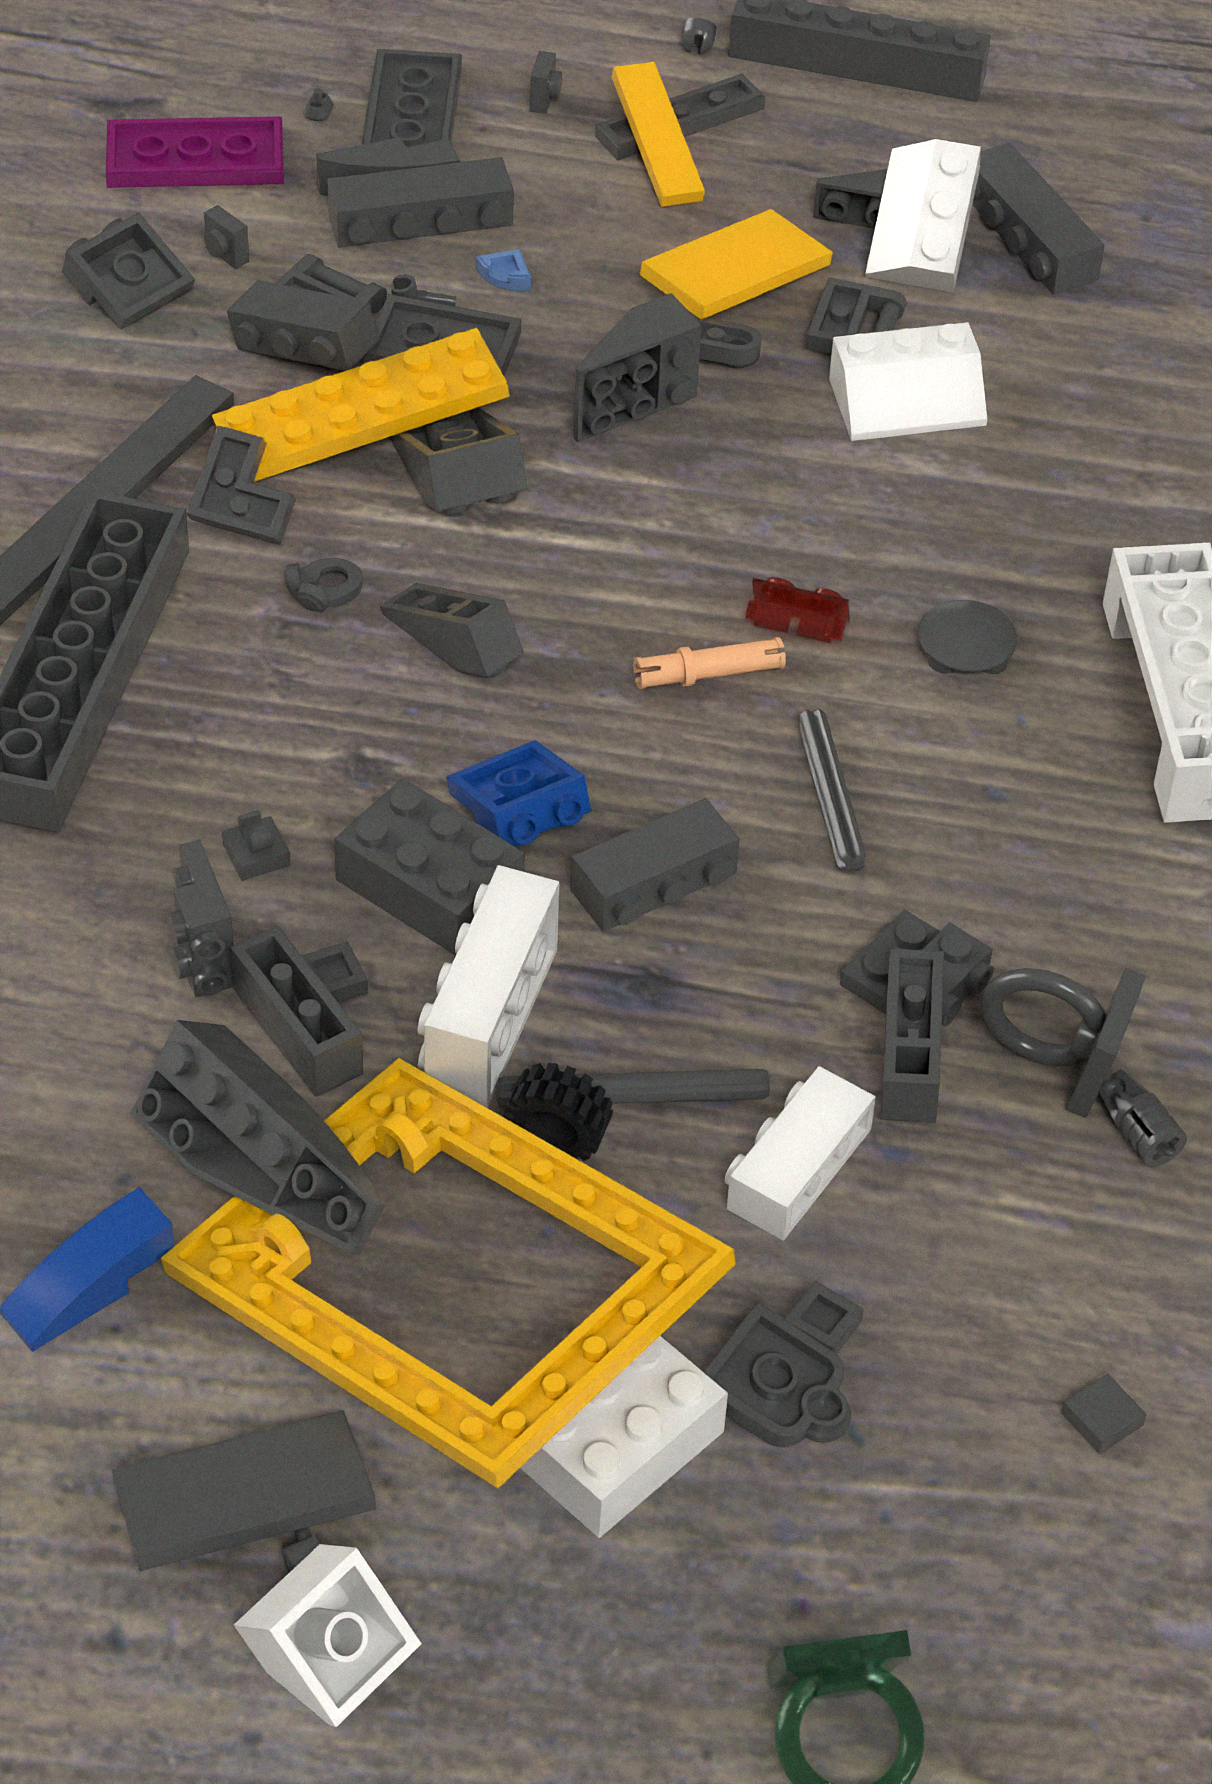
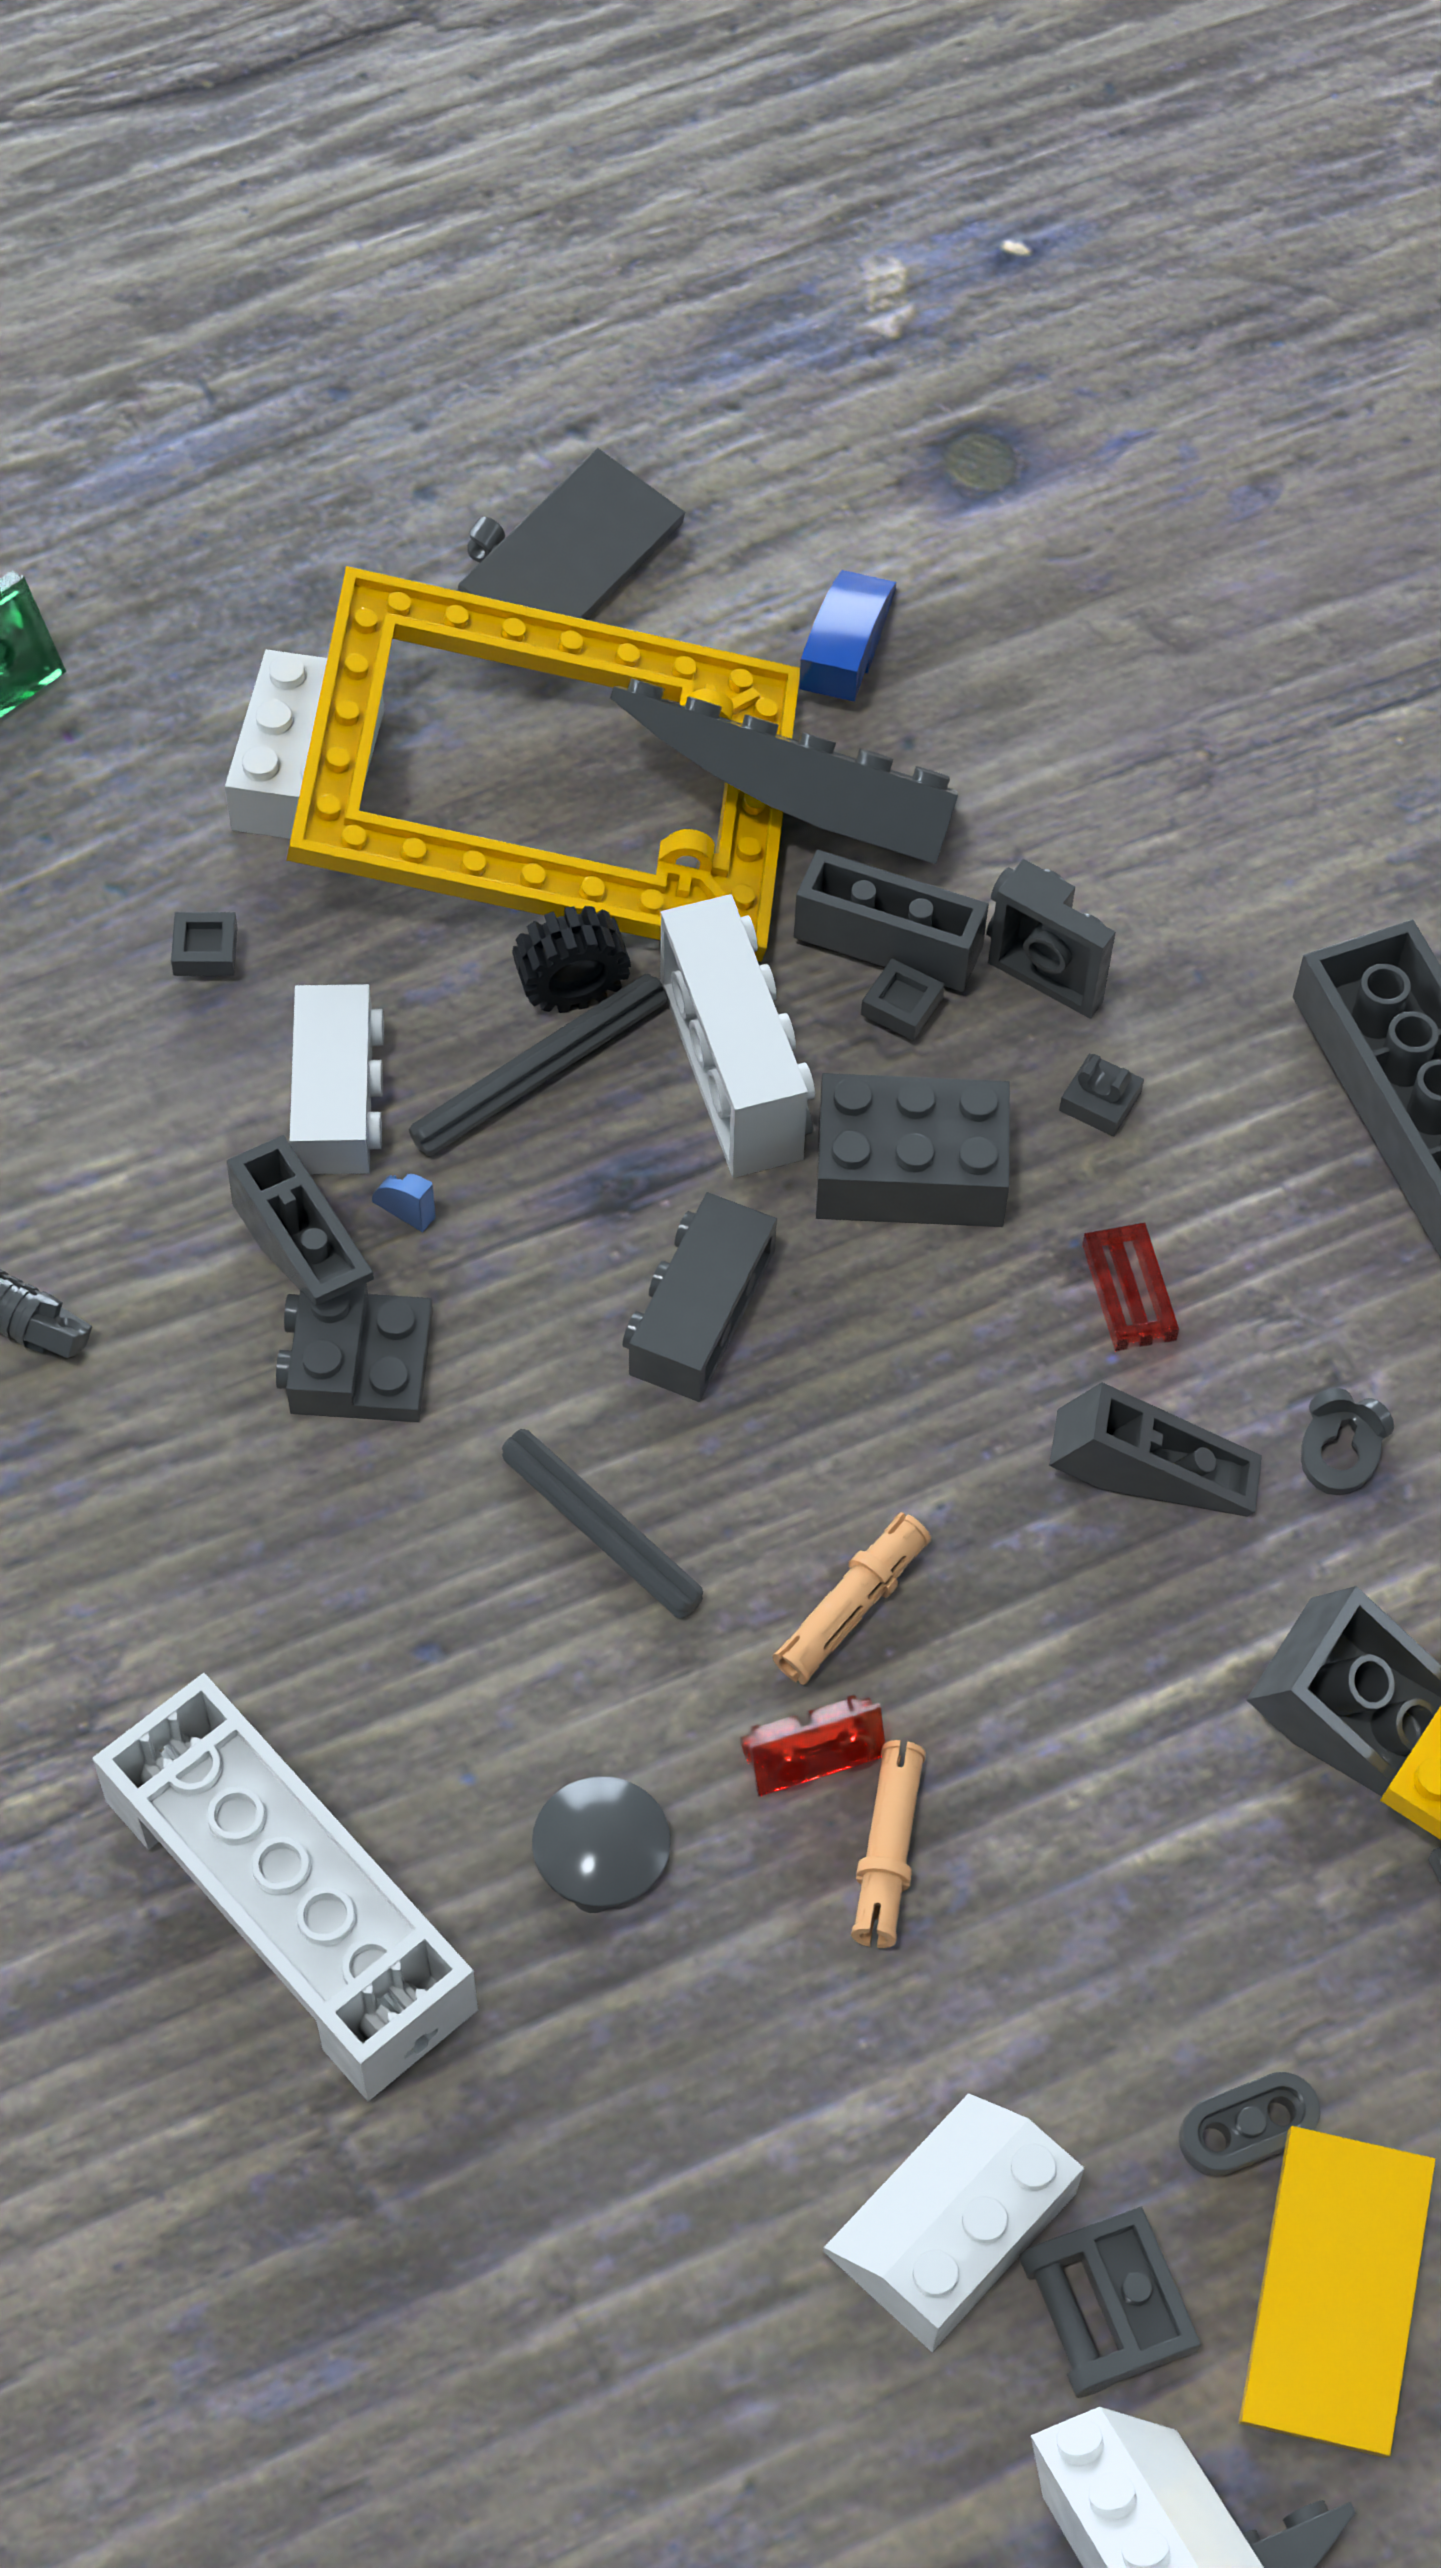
camera: 145 degrees right, 10 degrees up
white slope [234,1544,422,1727] -> none
blue plate [446,740,591,847] -> none
dark grey slope [574,293,701,442] -> none
dark grey plate [703,1302,851,1447] -> none
dark grey tile [981,968,1146,1118] -> none
none -> medium blue tile [372,1174,436,1233]
none -> light nougat pin [851,1740,926,1948]
none -> clear red tile [1082,1223,1179,1352]

